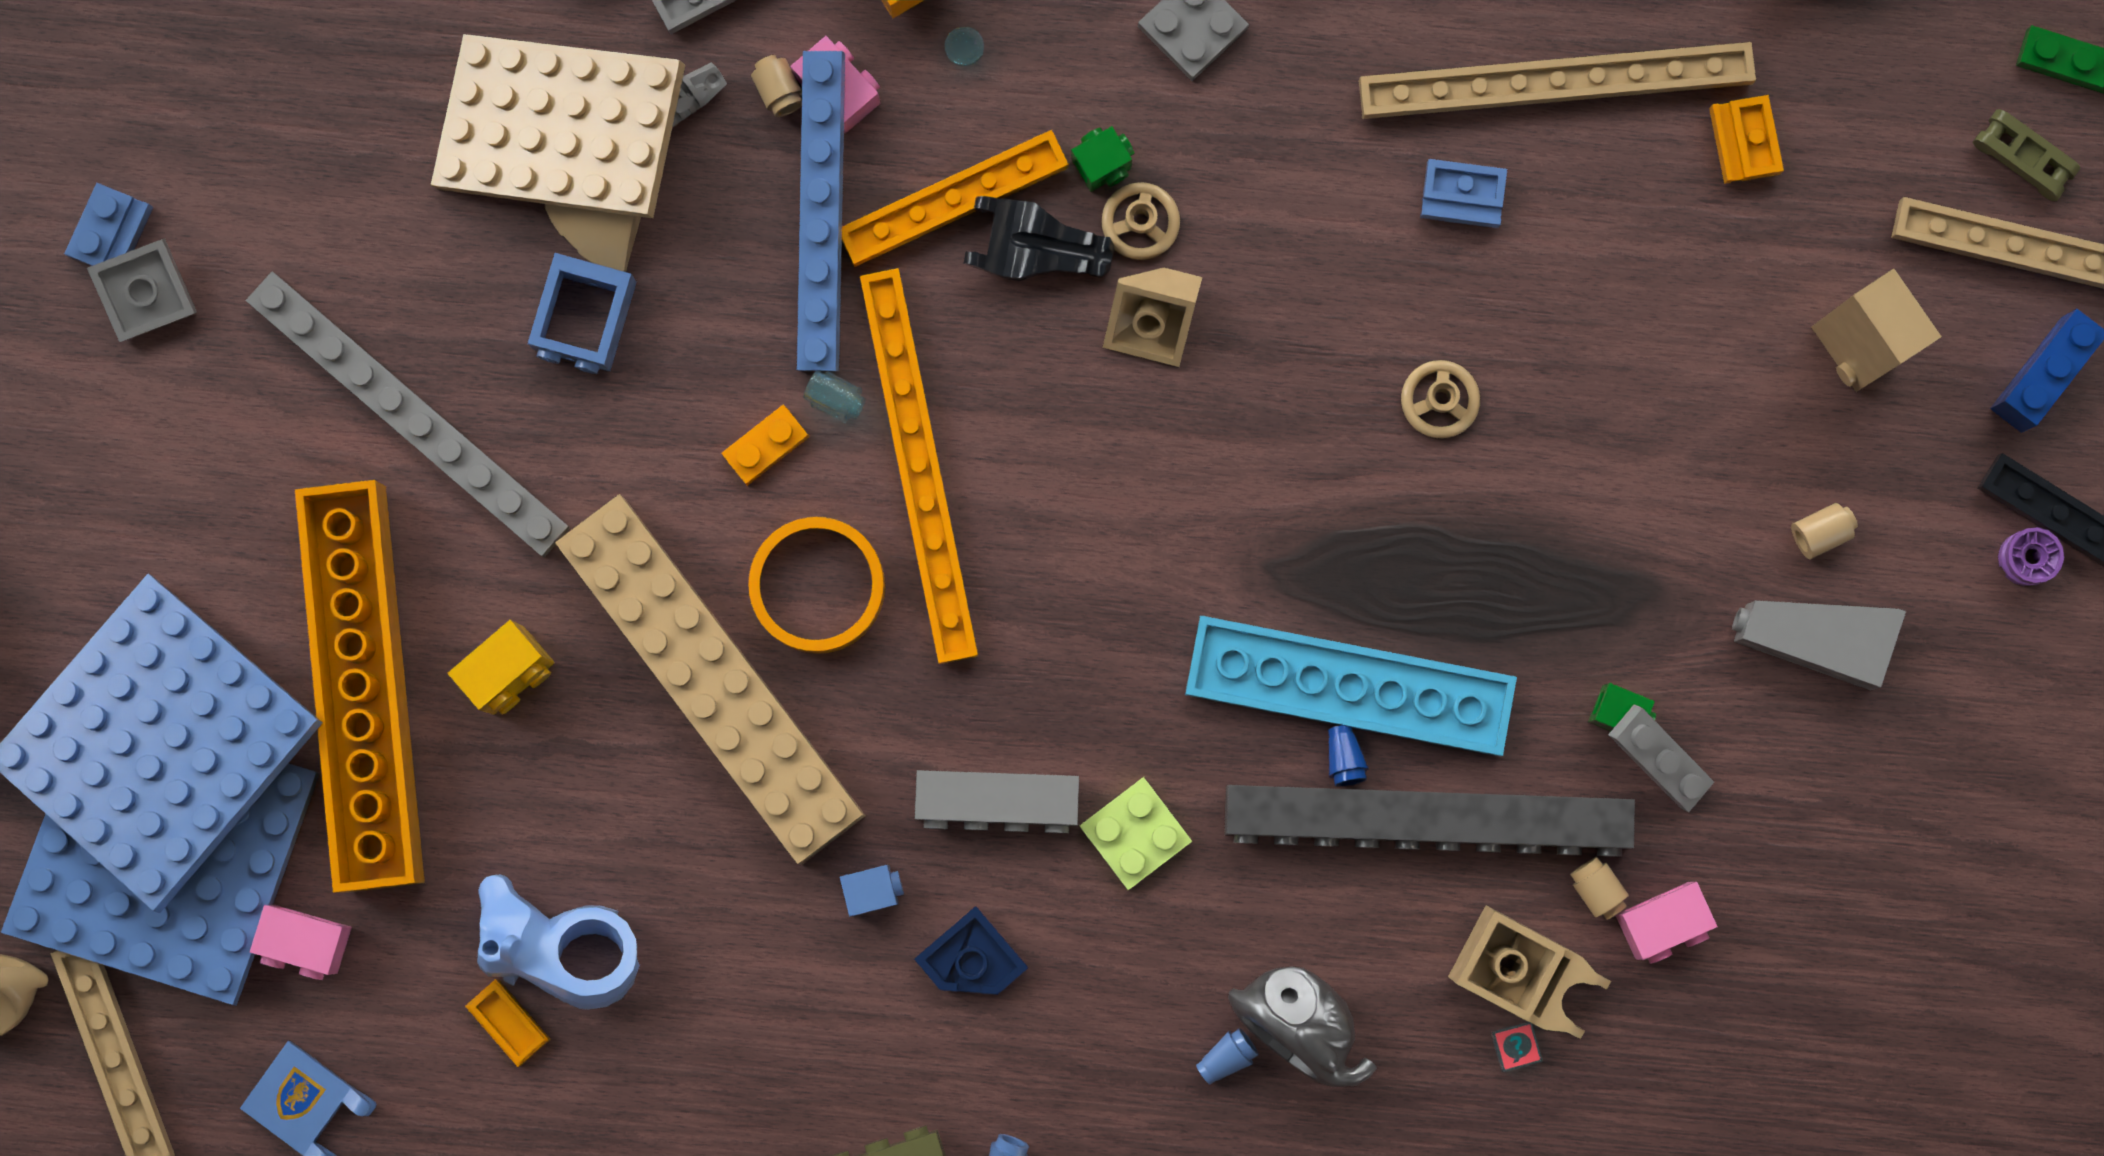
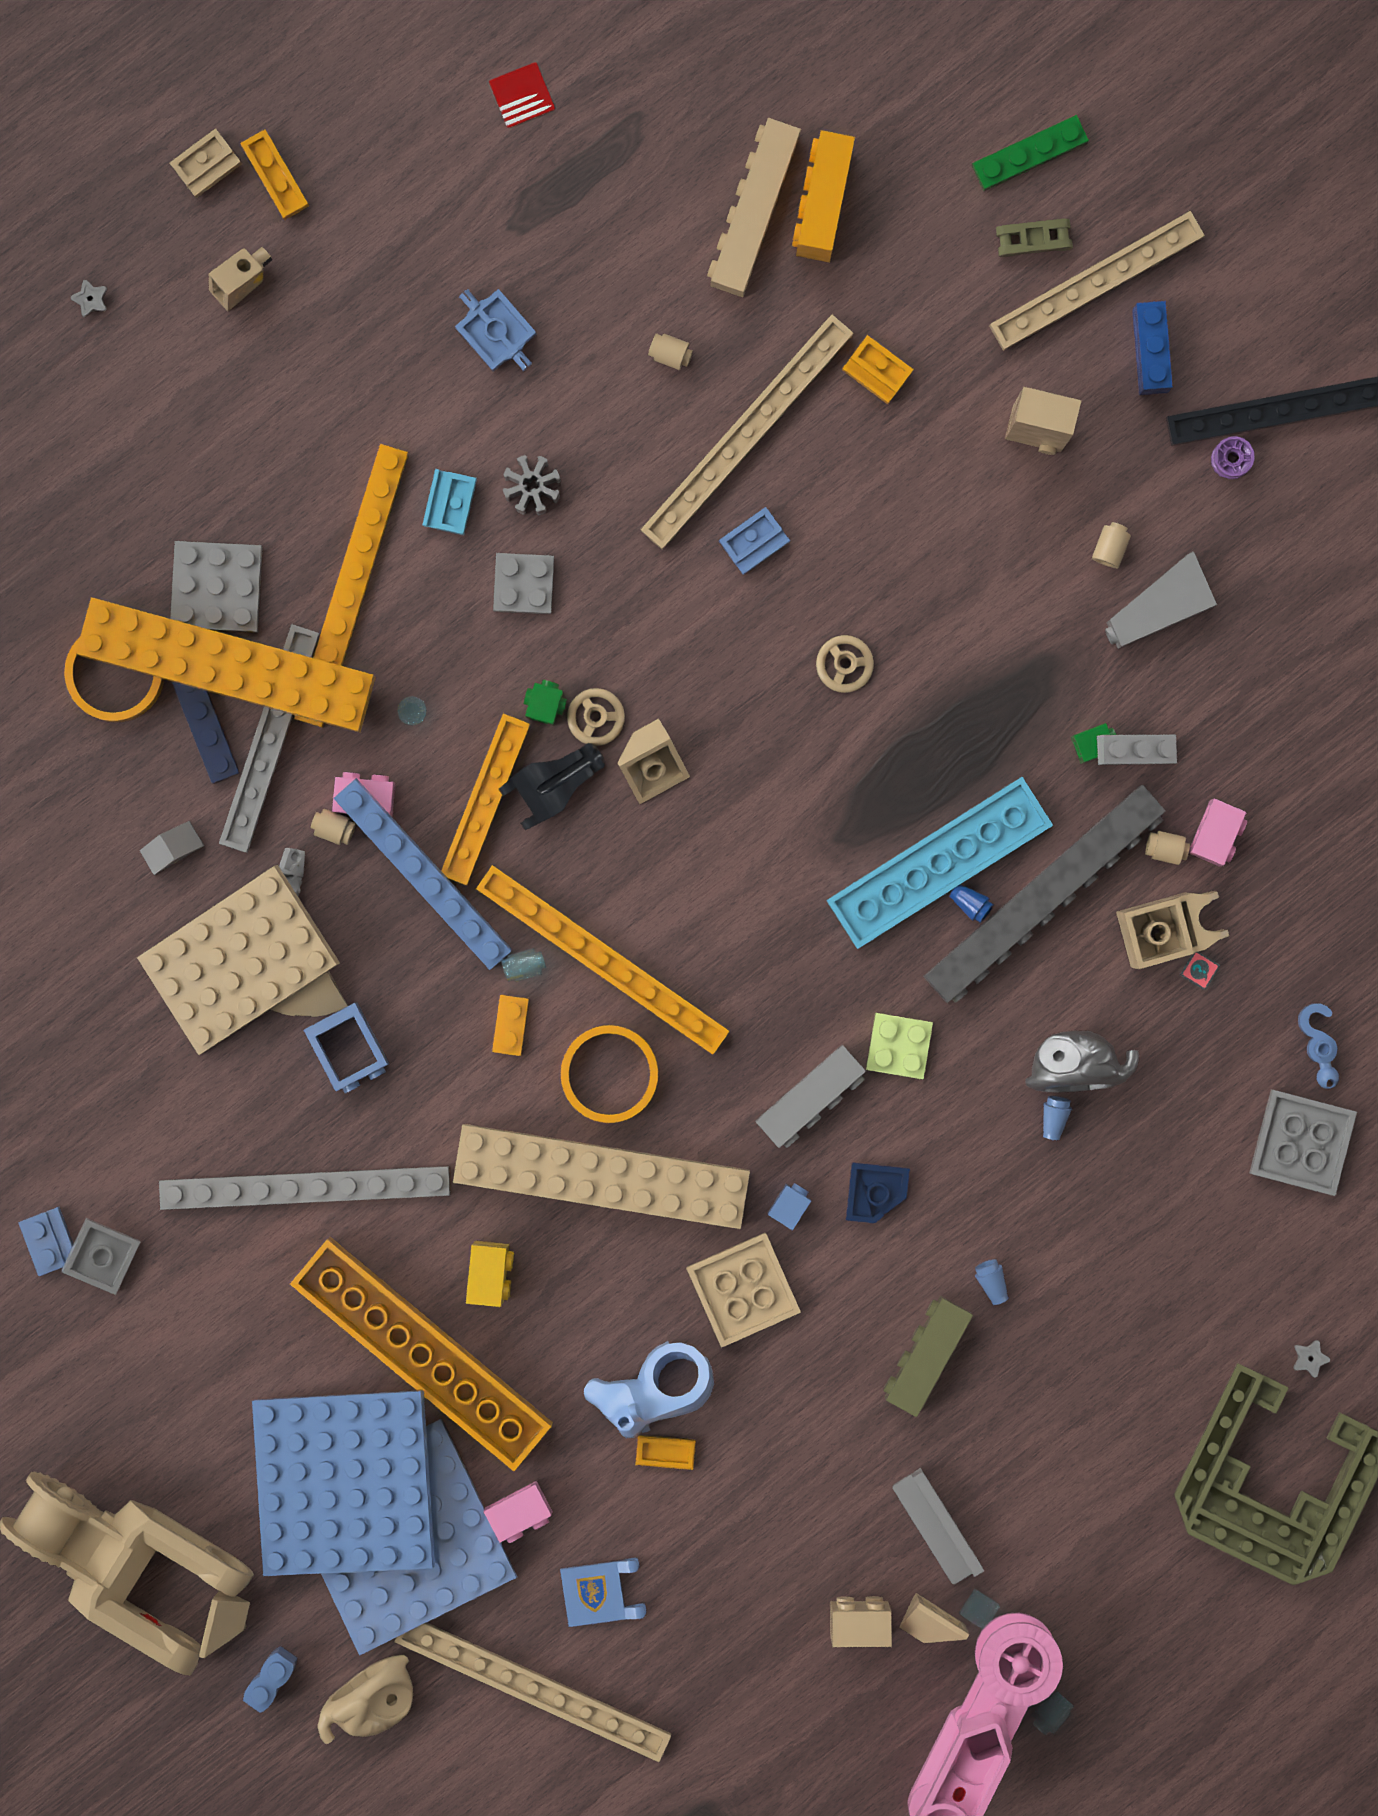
camera: 45 degrees left, 5 degrees up
none -> tan plate [686,1232,801,1348]

